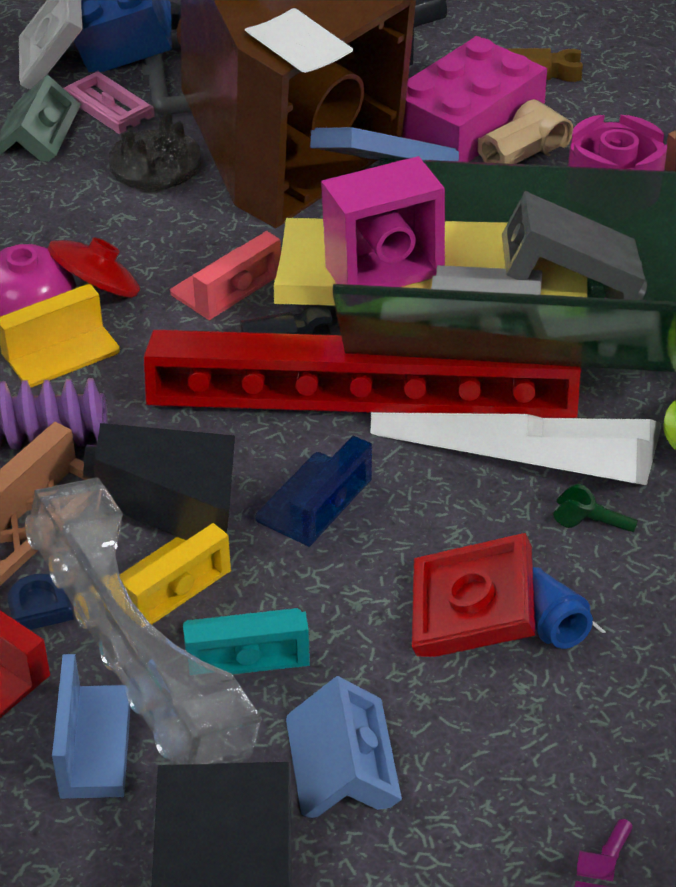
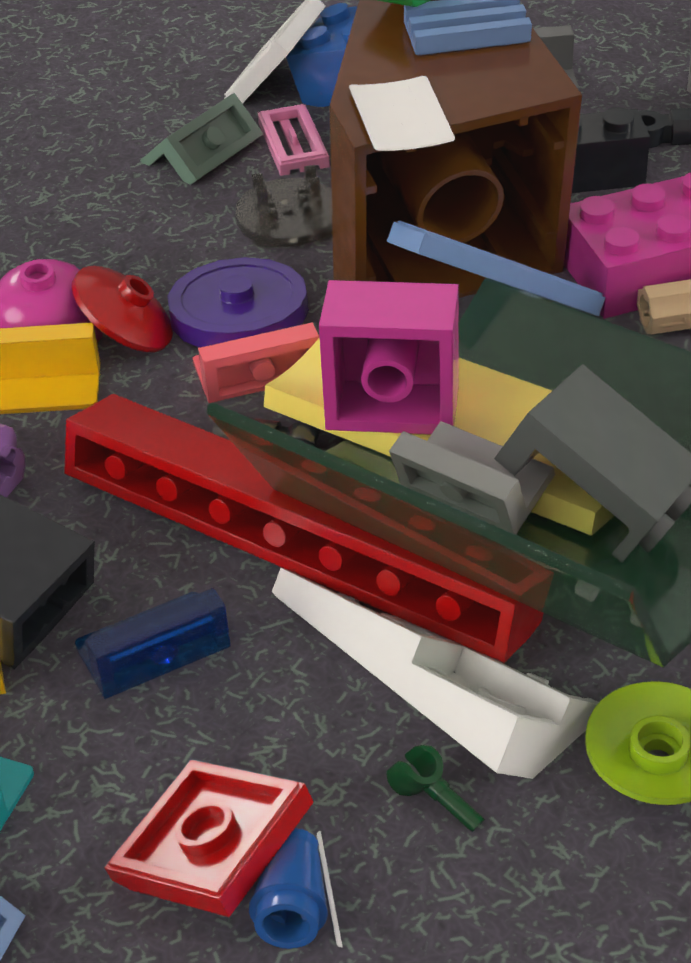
camera: 30 degrees right, 0 degrees up
none -> dark purple wheel [167,257,309,348]

